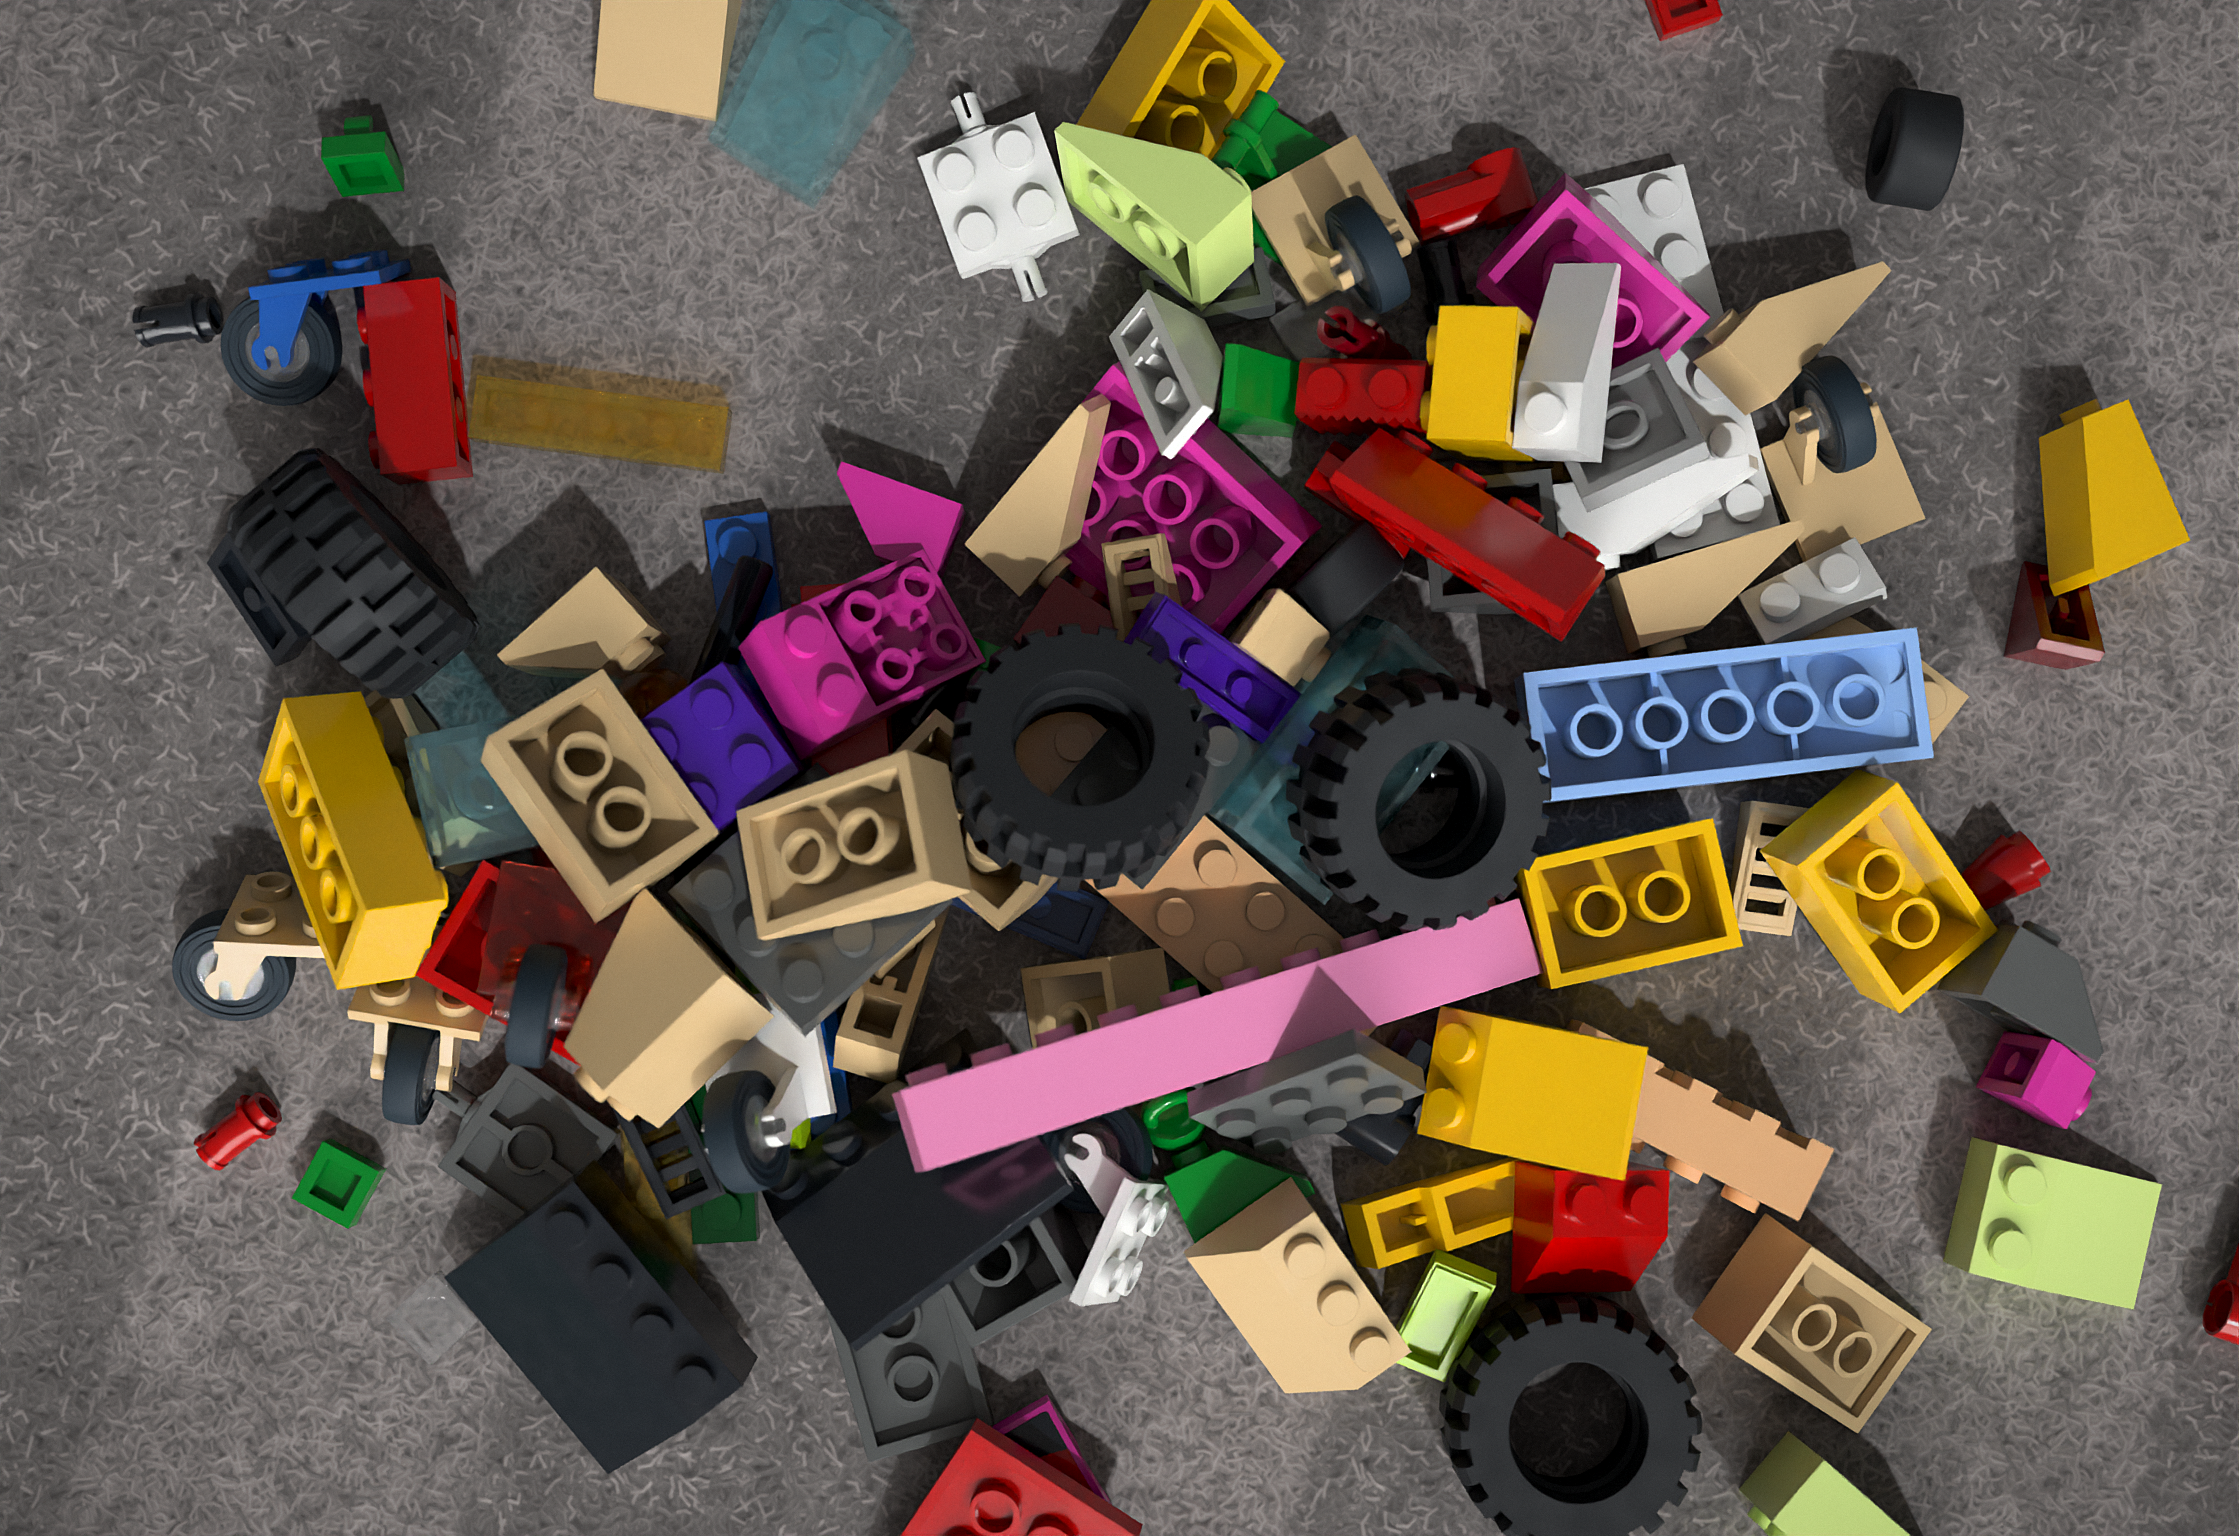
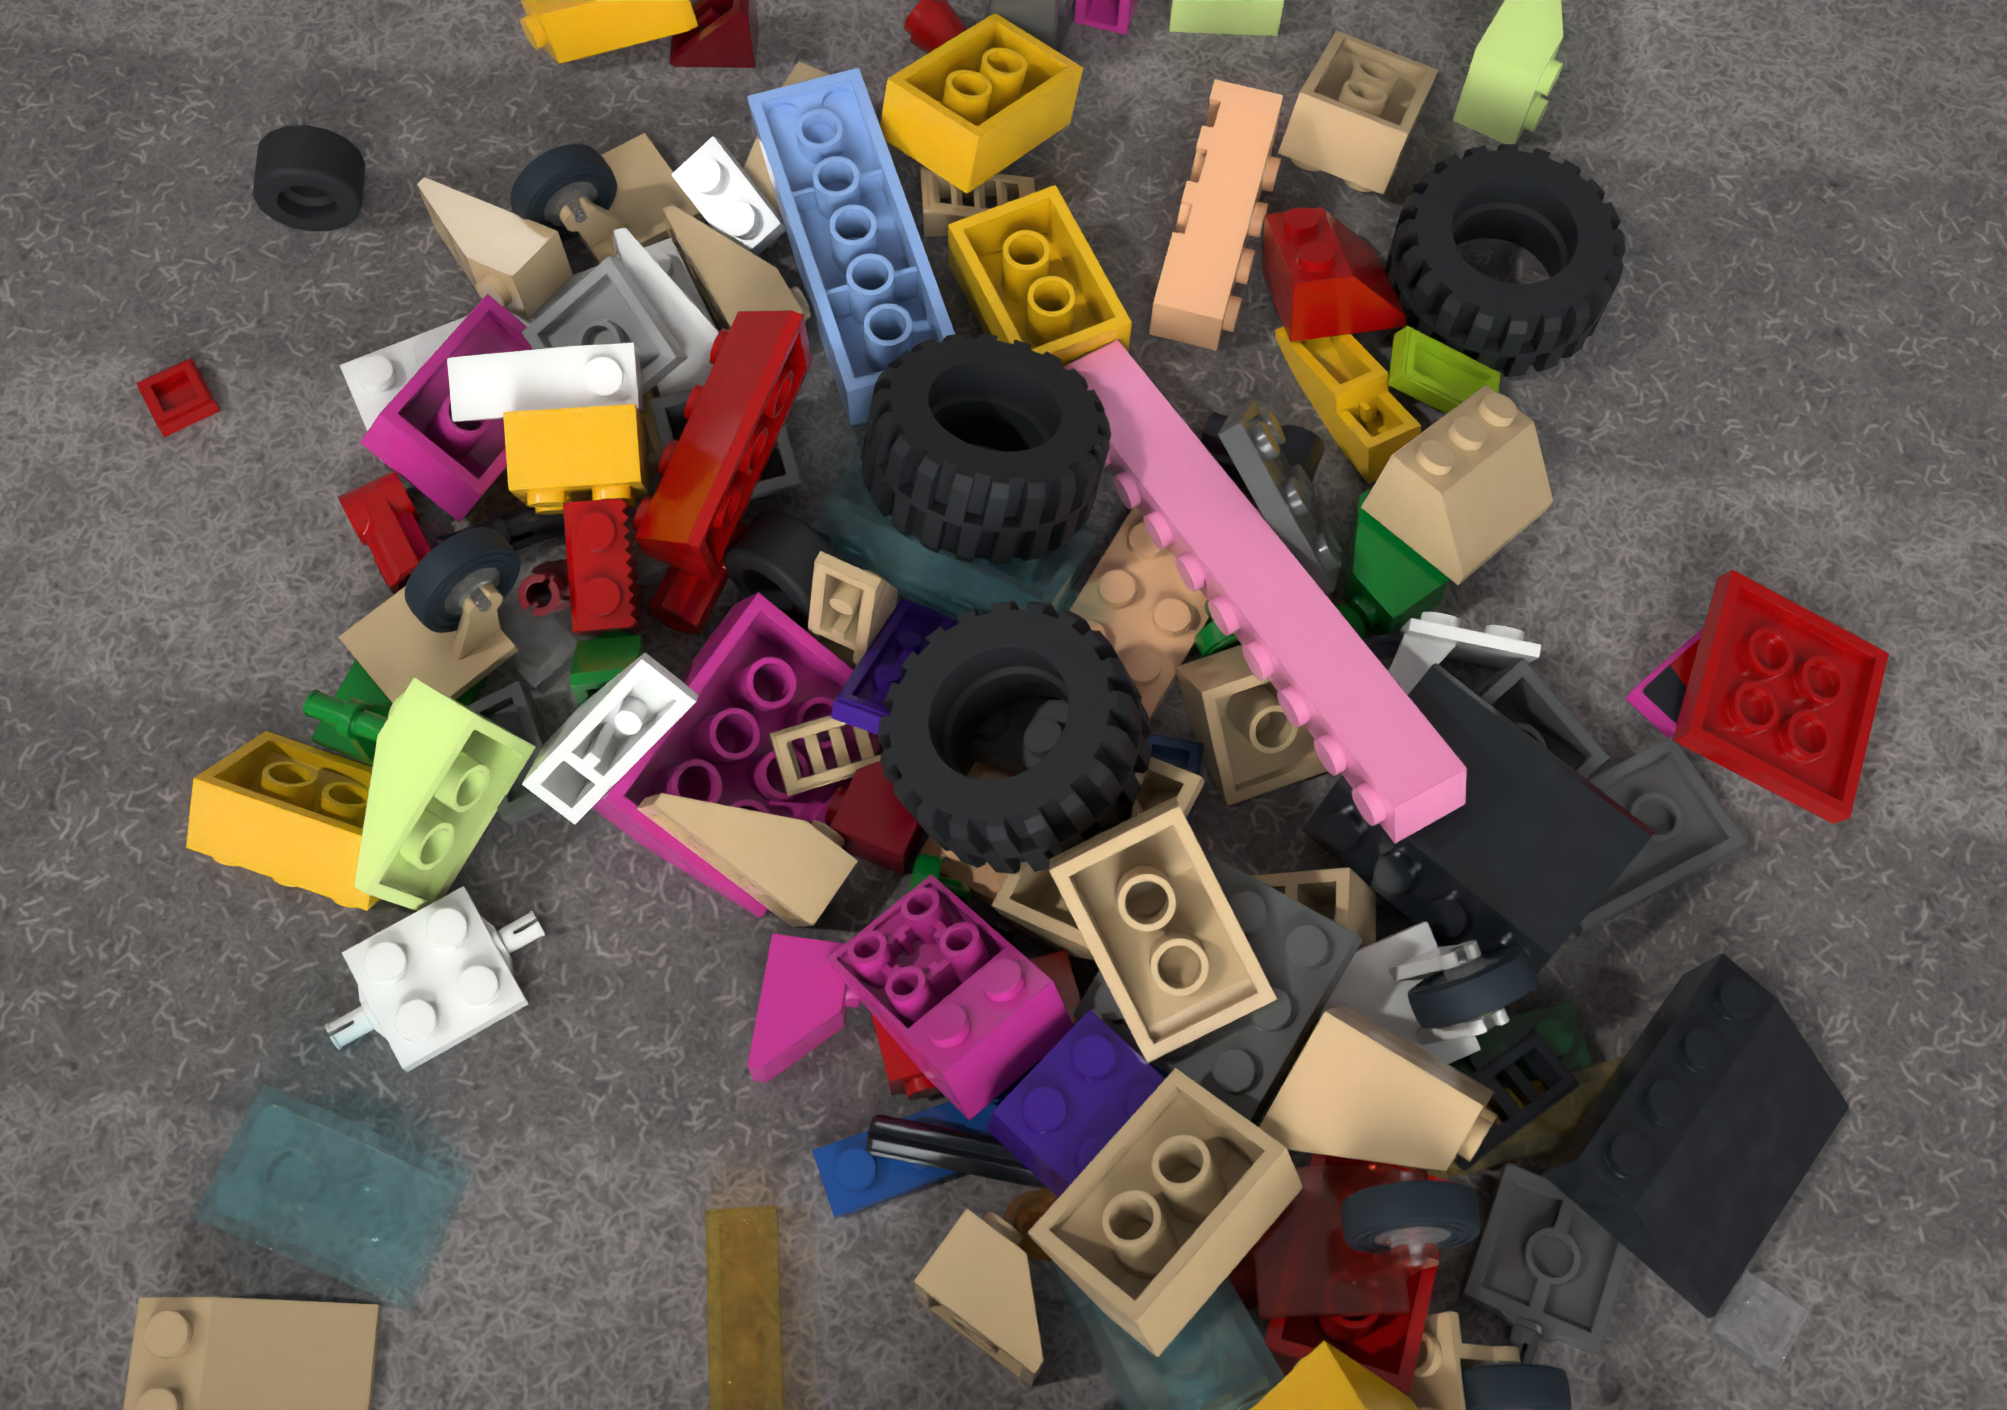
camera: 105 degrees left, 20 degrees down
yellow slope [1417,1006,1648,1180] -> none

